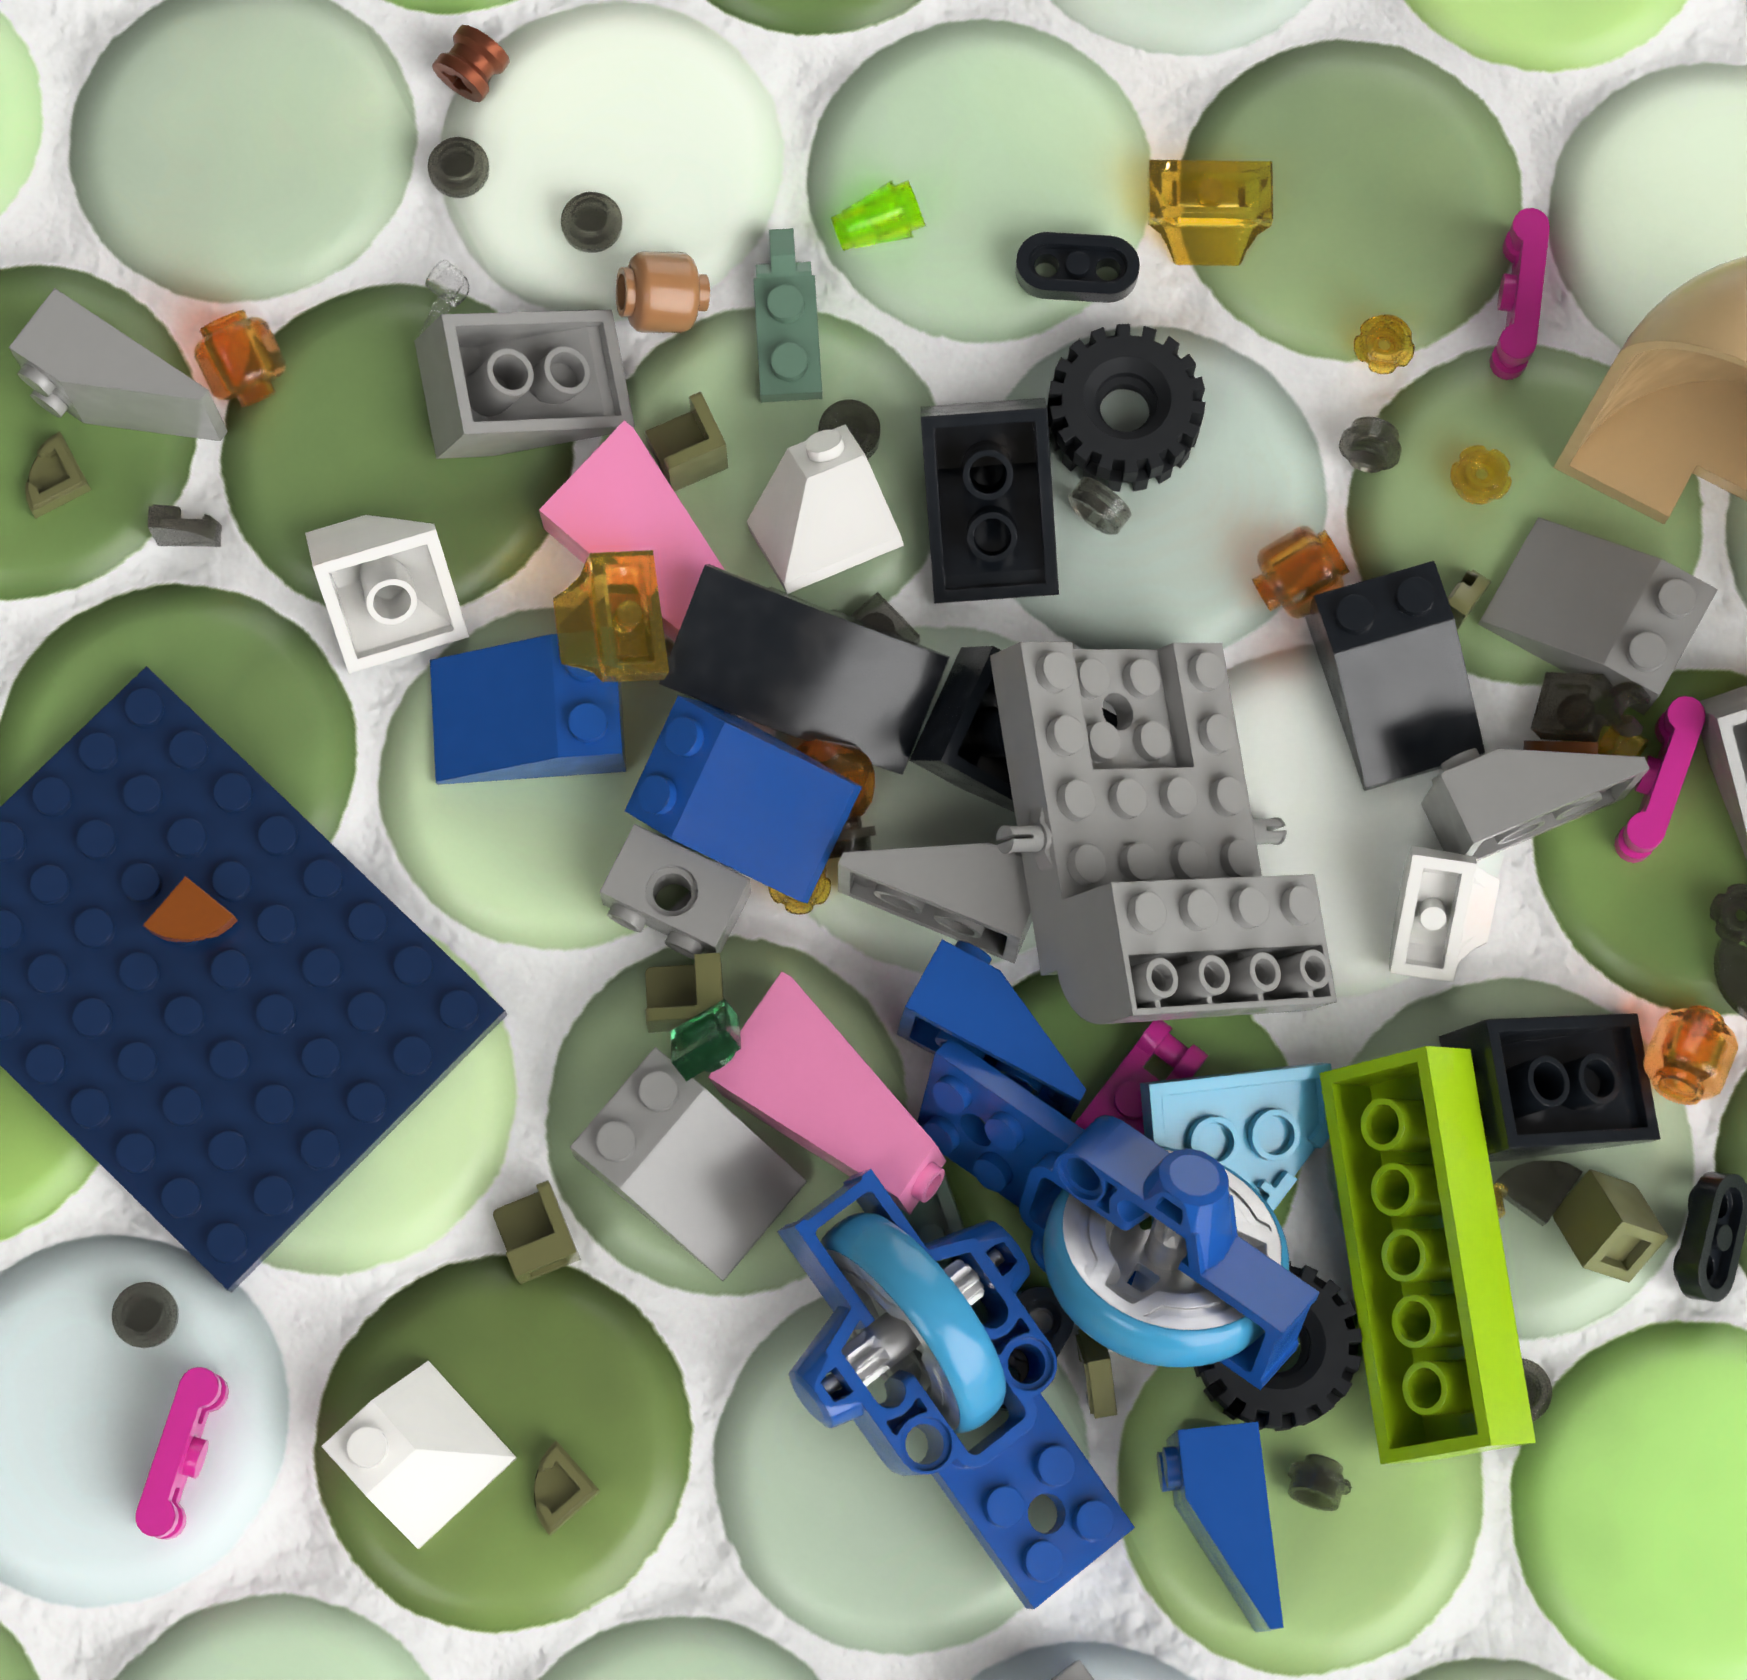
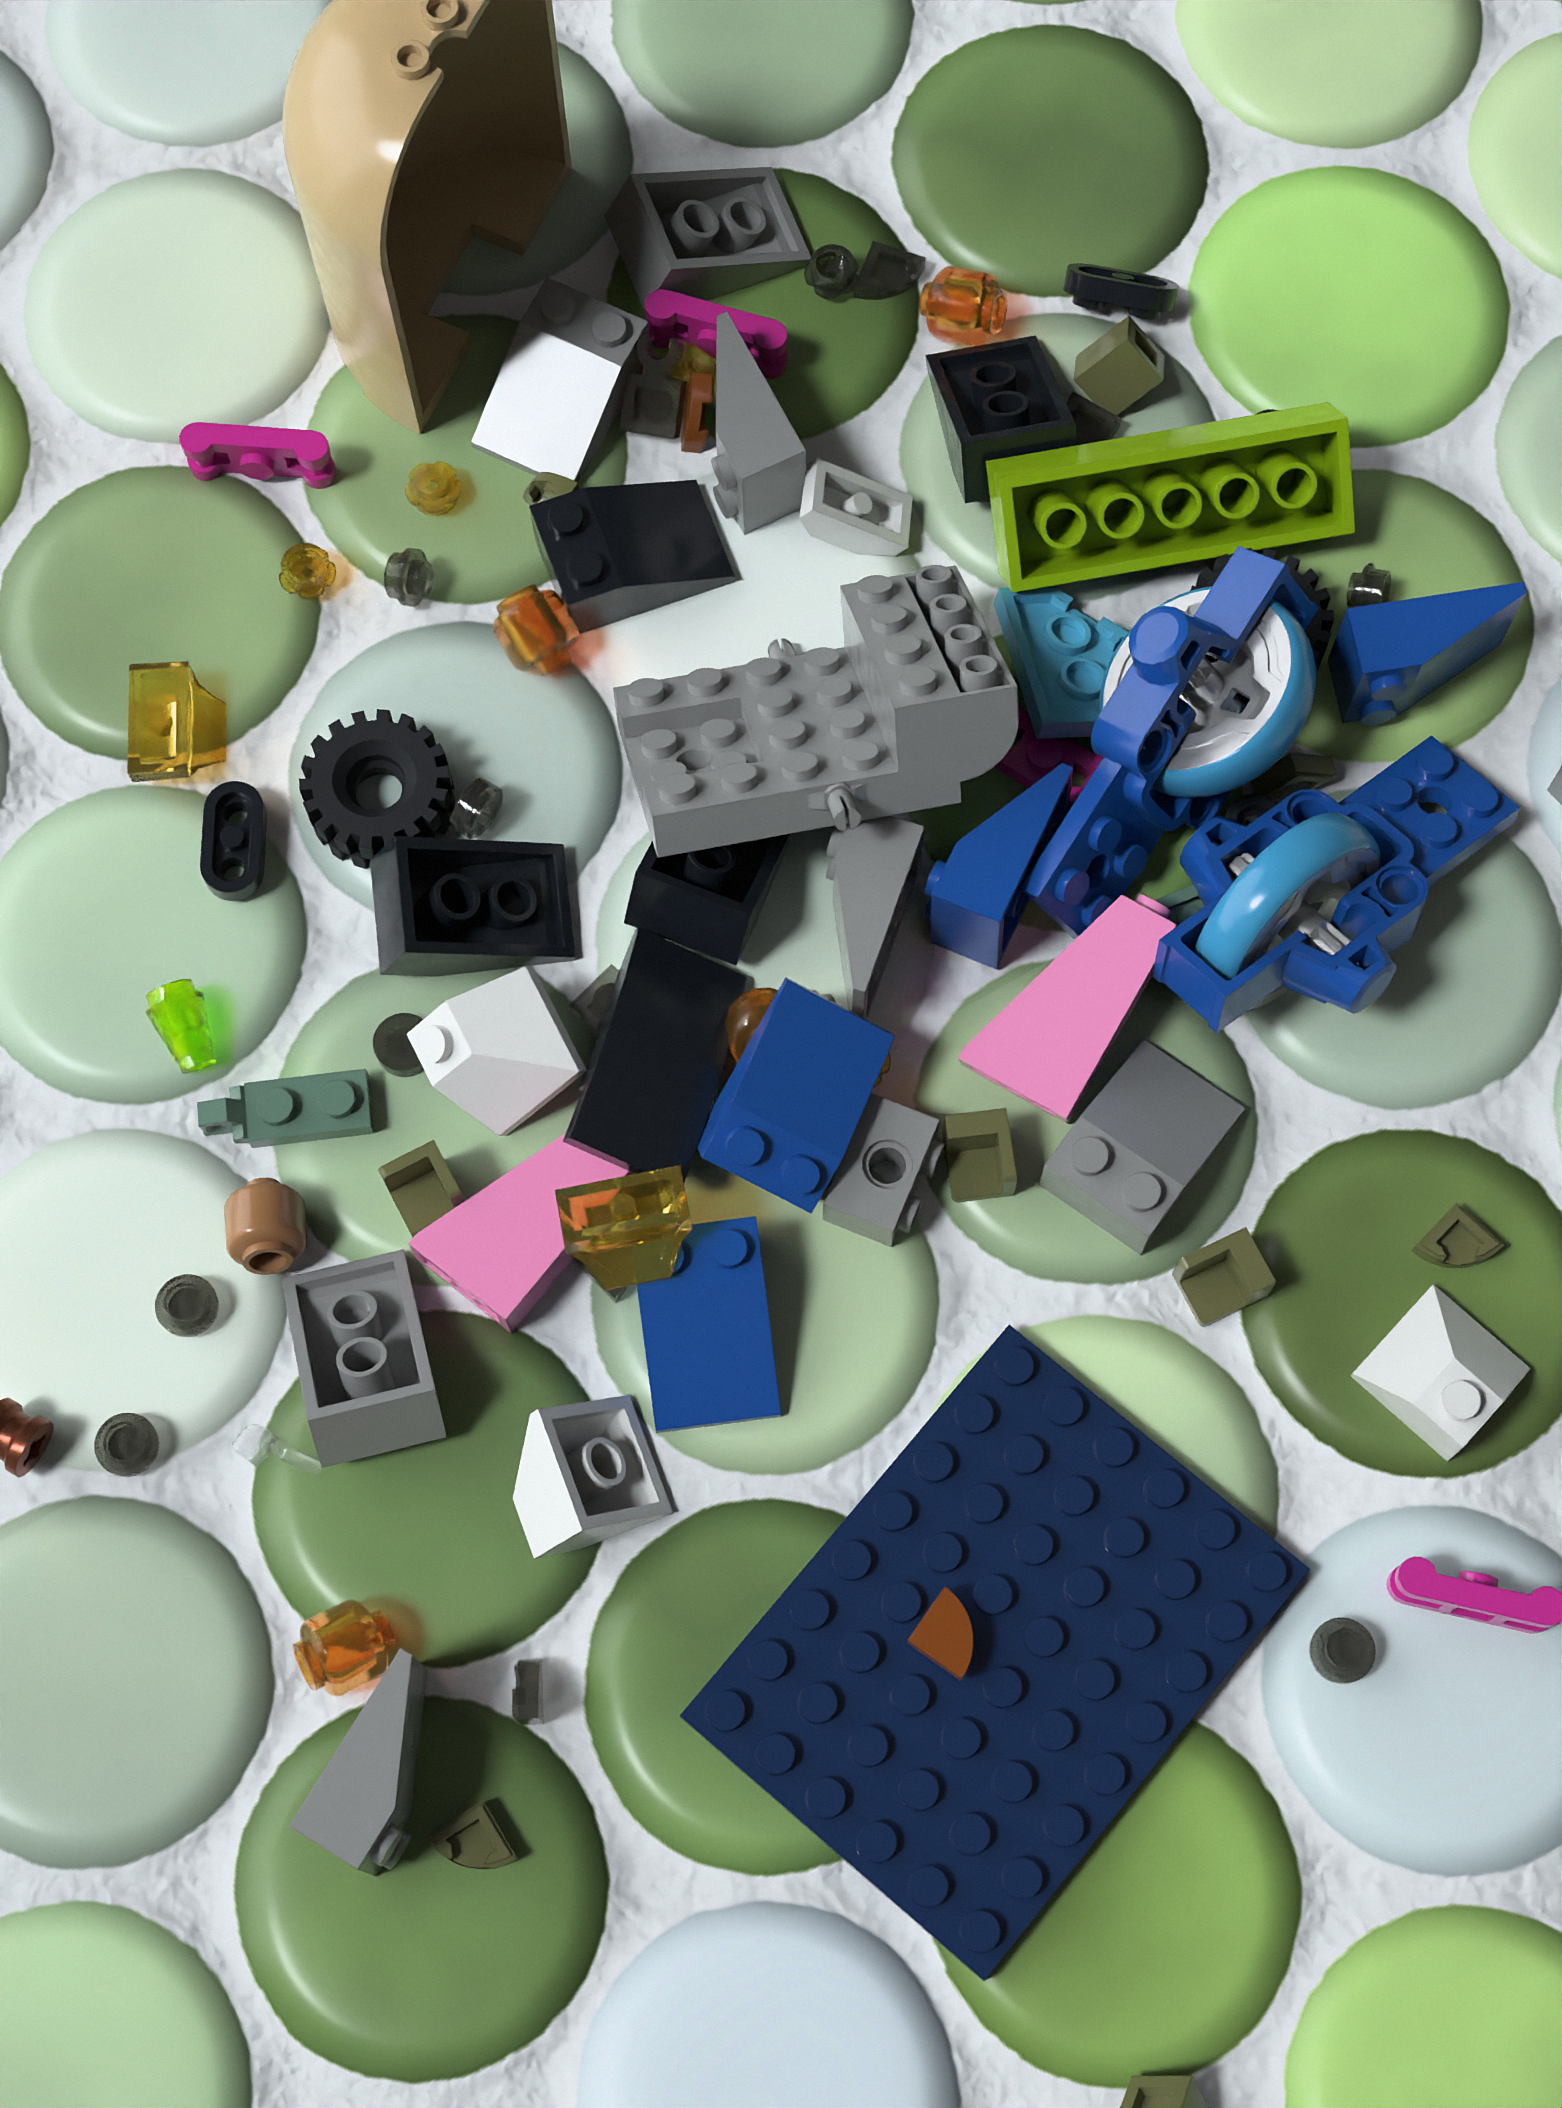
camera: 90 degrees left, 5 degrees down
clear green plate [671,999,741,1082] -> none

